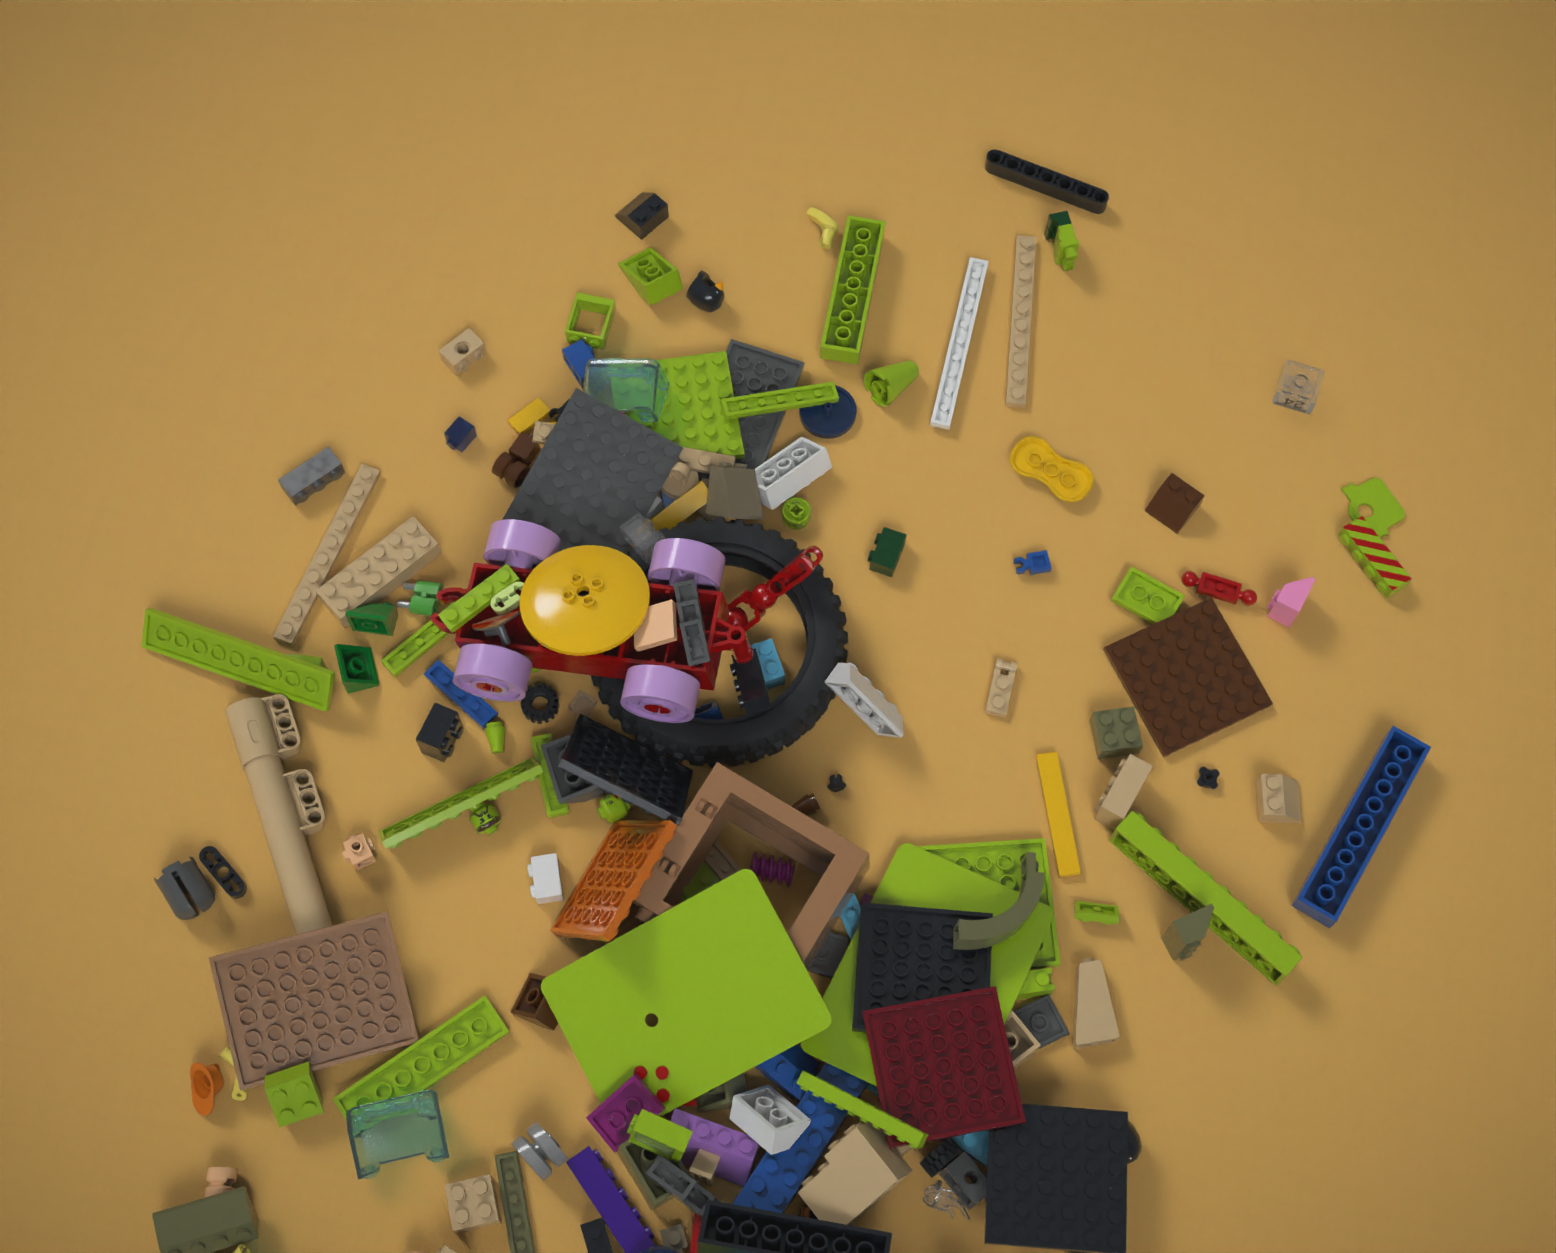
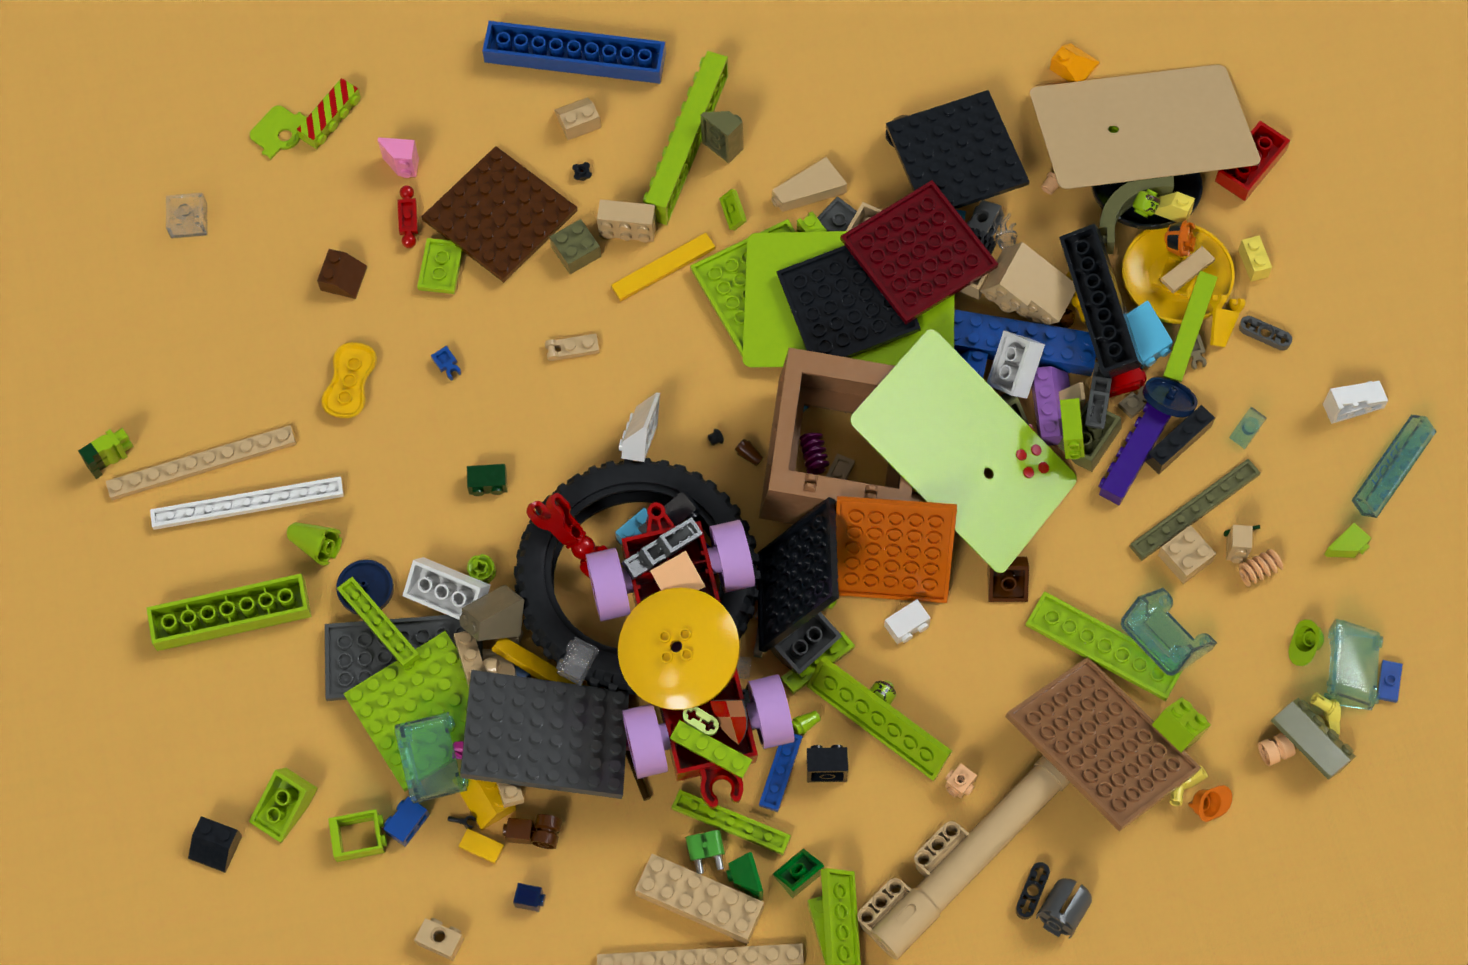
camera: 110 degrees left, 0 degrees up
light grey wheel [511,1121,568,1181] -> none
magenta plate [586,1073,665,1153] -> none
black piece [686,270,725,312] -> none
lime piece [796,1070,928,1149] -> none
light yellow arm [806,207,838,249] -> none
olive arch [953,852,1044,950] -> none
black beam [985,149,1109,214] -> none

